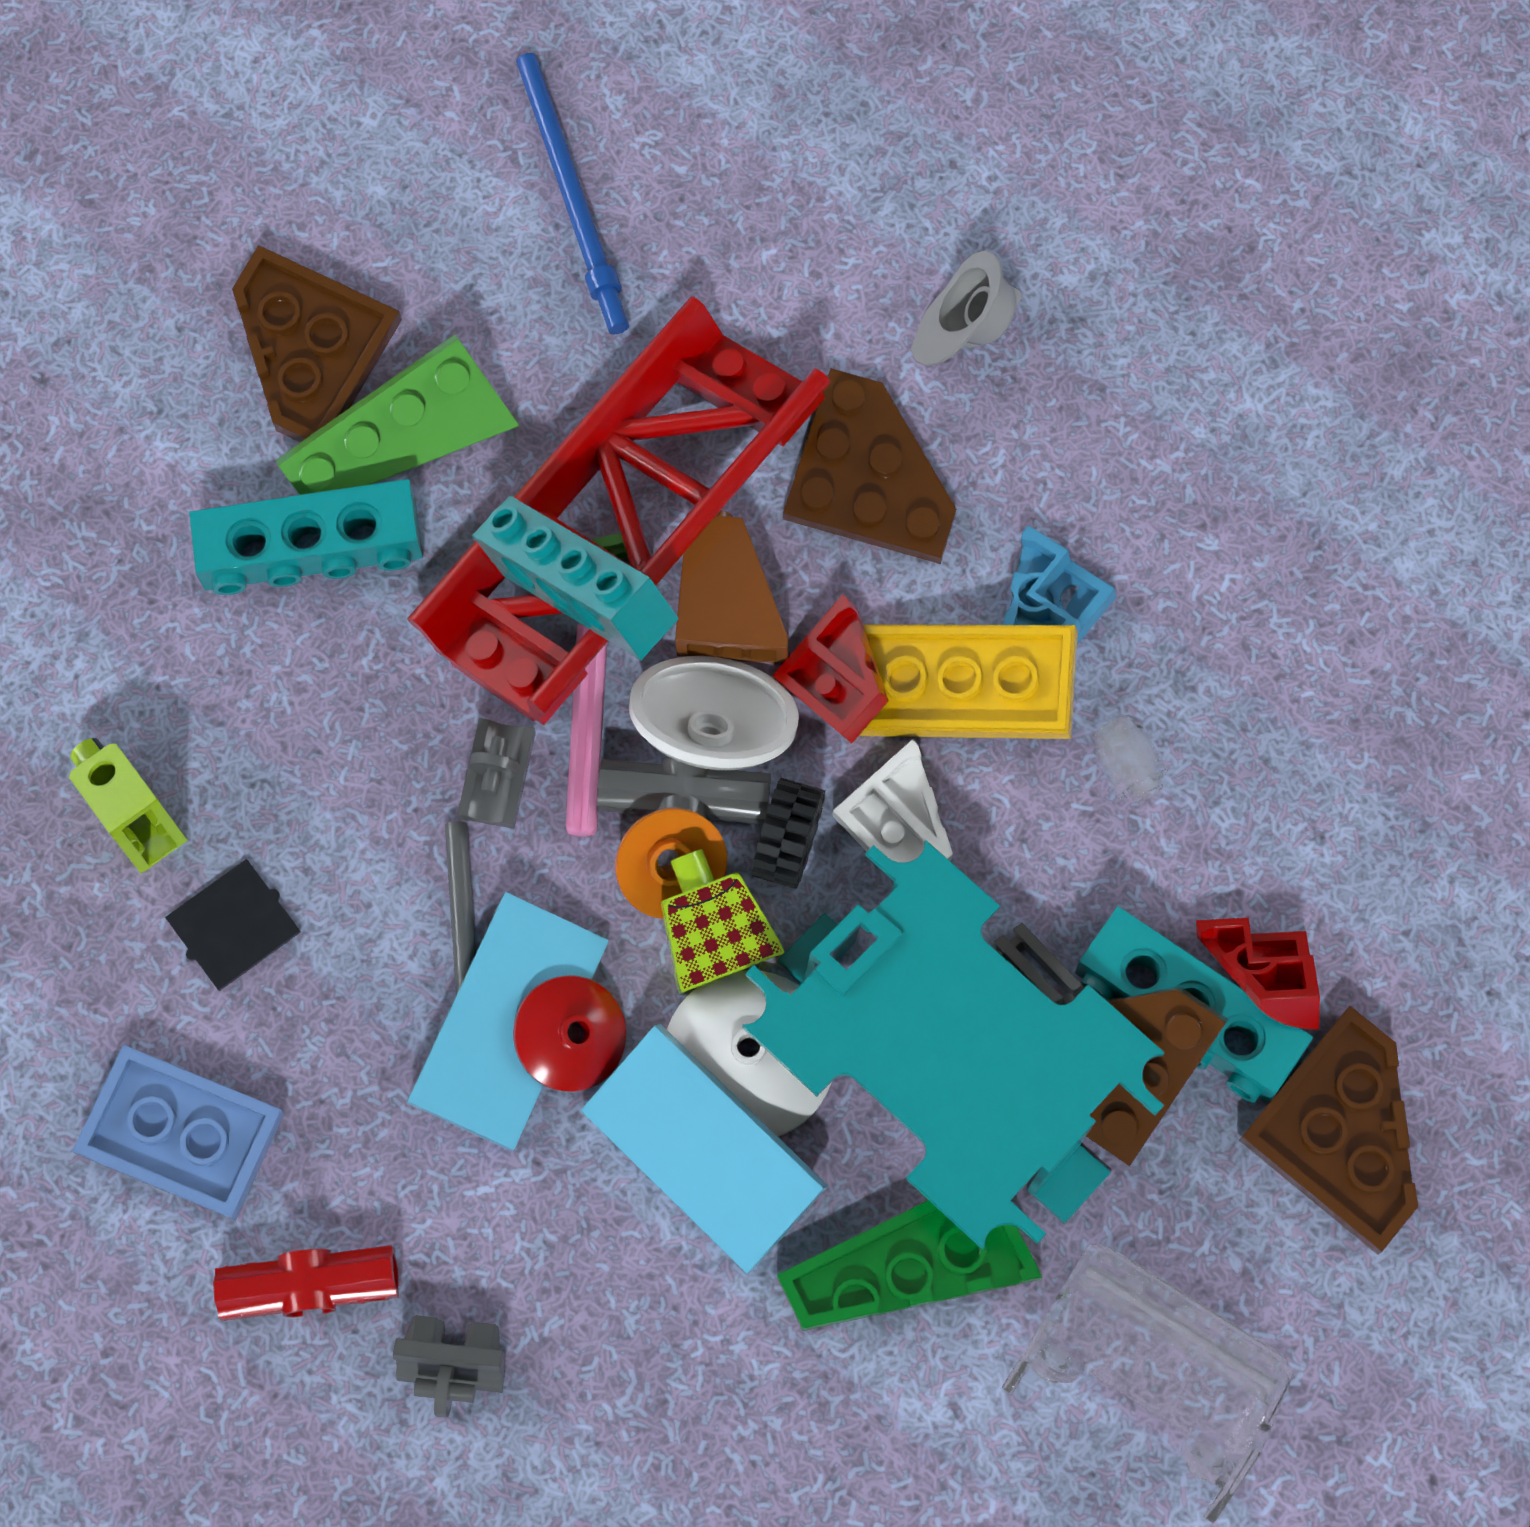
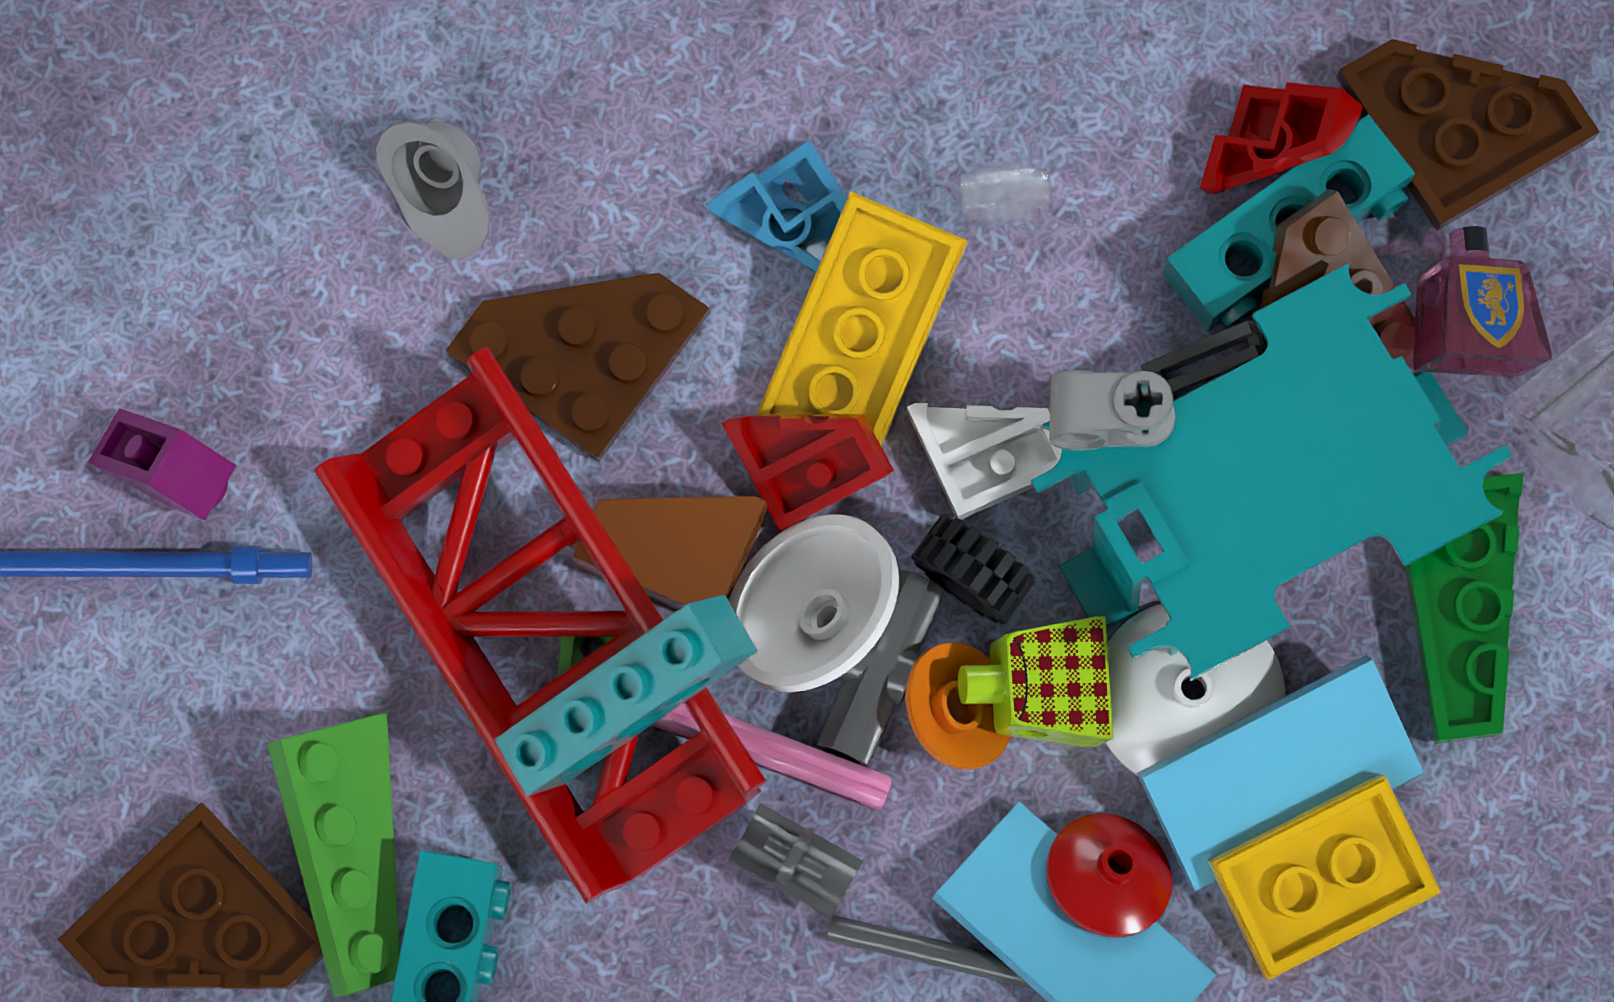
camera: 70 degrees left, 5 degrees up
none -> magenta slope [87,408,237,521]
none -> light grey piece [1049,370,1176,451]
none -> yellow tile [1208,774,1442,980]
none -> clear pink torso [1413,226,1552,377]

